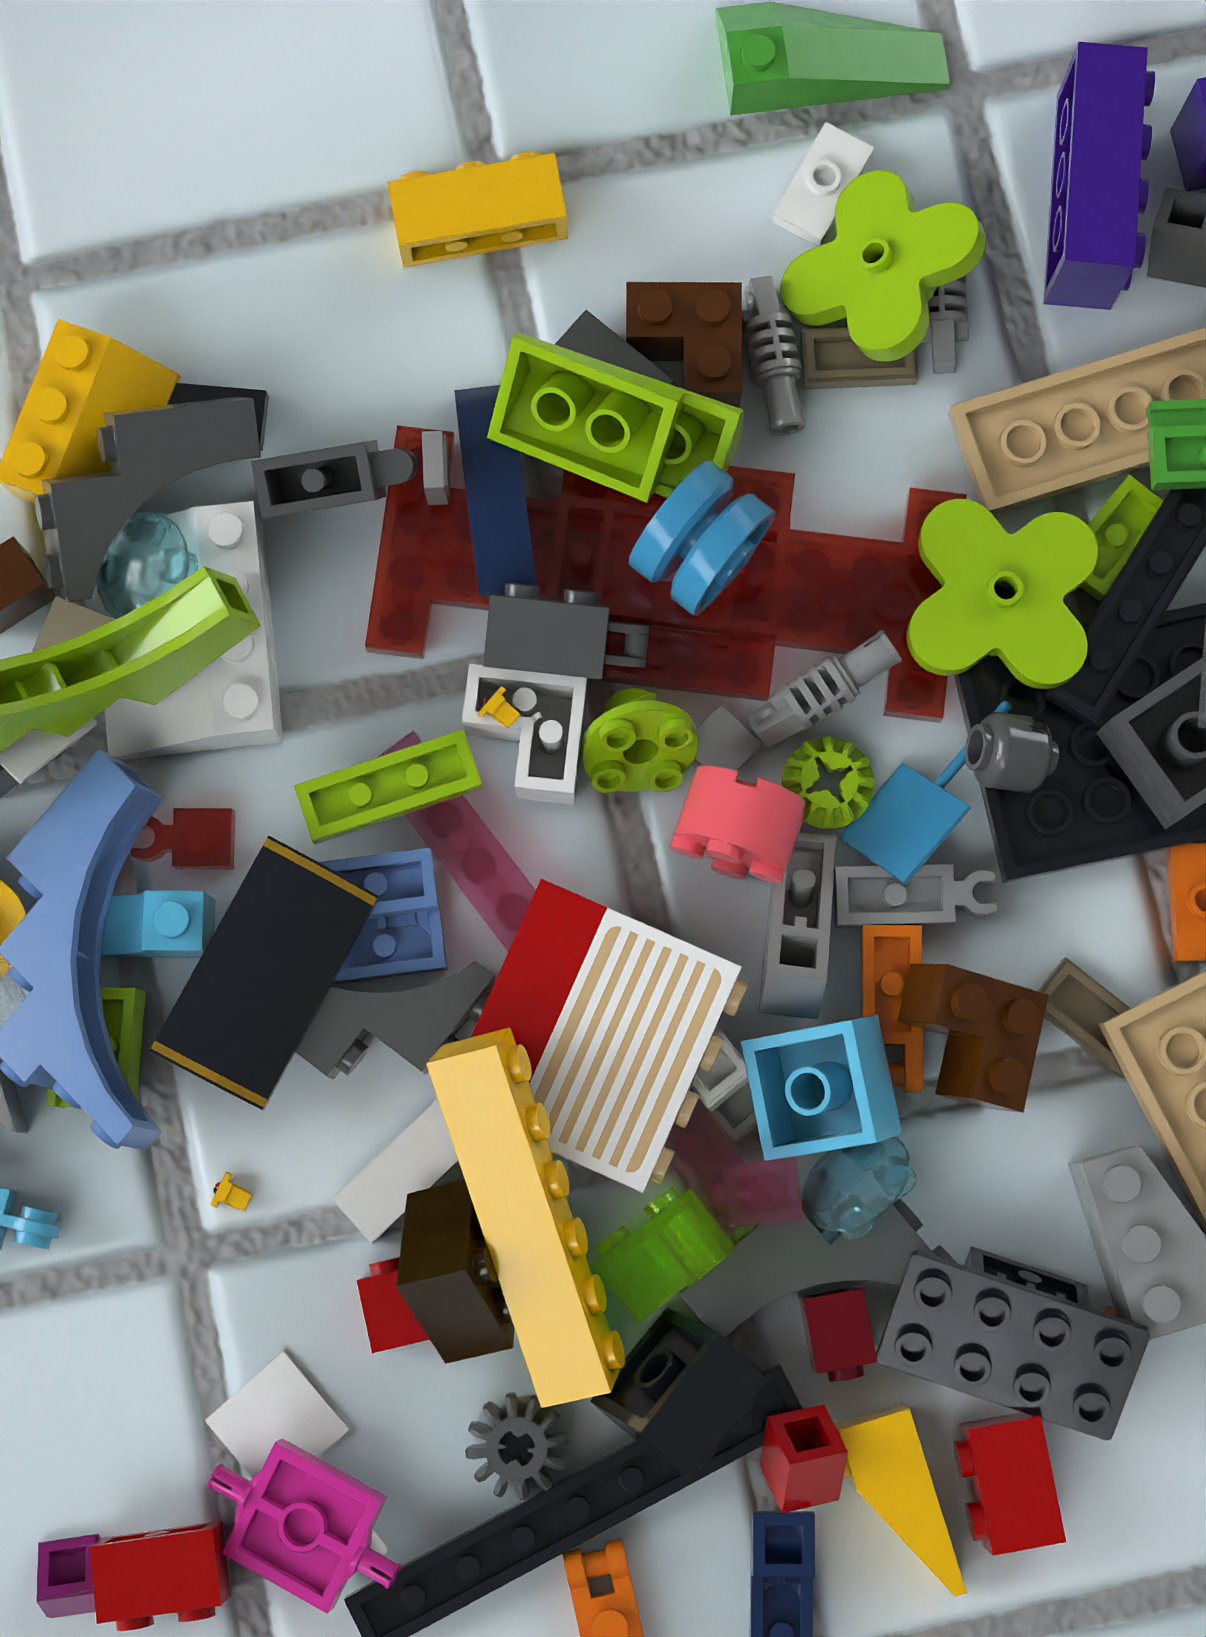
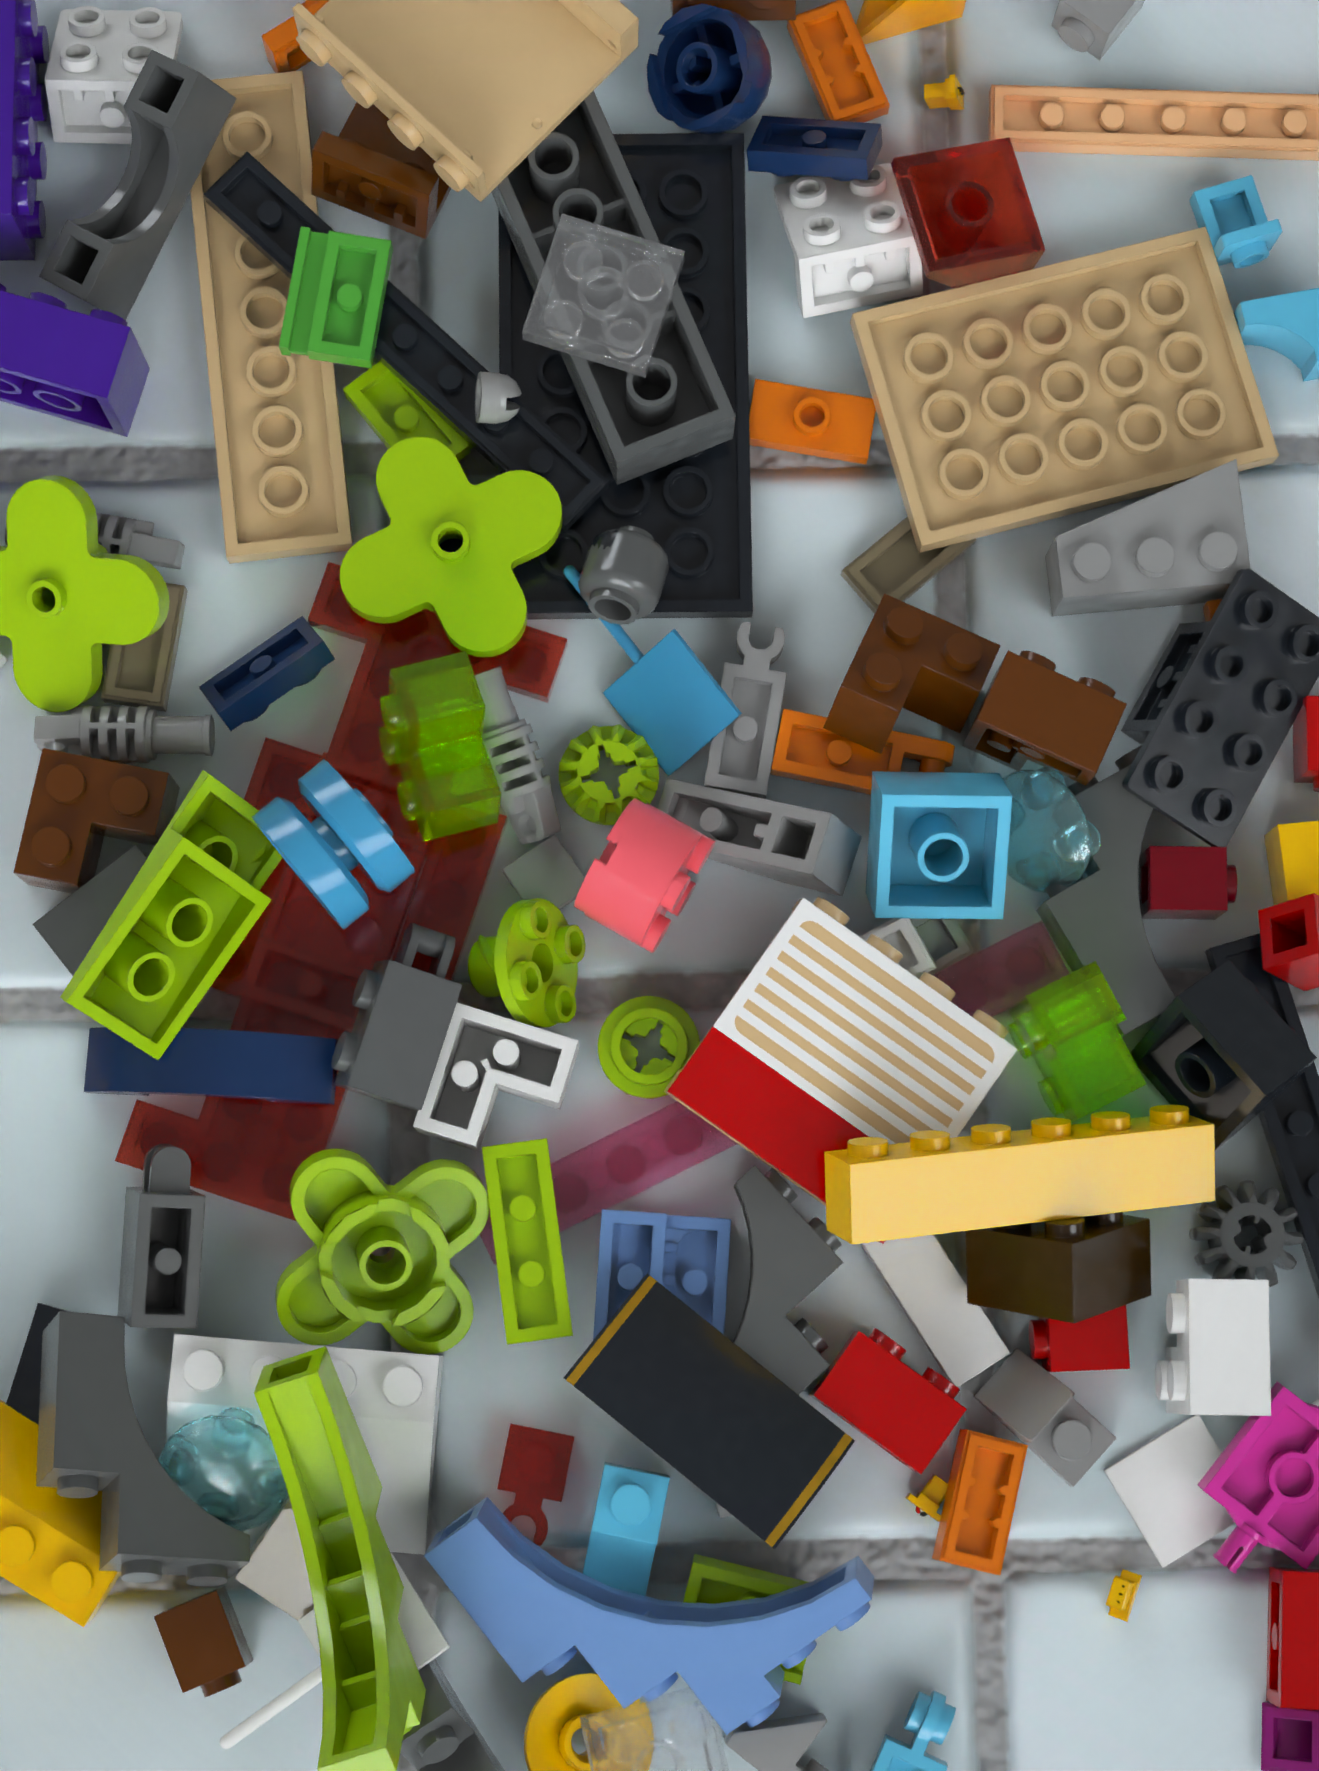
camera: 85 degrees left, 0 degrees up
light grey tile [422,431,451,505] -> none
yellow piece [477,686,520,729] -> none
clear pink bracket [709,1158,804,1228] -> none
none -> dark blue plate [199,616,335,731]
none -> lime plant [275,1149,489,1355]
none -> clear neon green brick [379,651,501,842]
none -> light grey hinge [475,372,522,424]
none -> lime gear [598,996,700,1099]
none -> red brick [809,1328,967,1474]
none -> orange plate [932,1429,1028,1576]
none -> reddish brown brick [962,650,1127,786]
none -> light grey slope [973,1348,1116,1487]
none -> yellow piece [1106,1569,1142,1622]
none -> white brick [1155,1279,1271,1416]

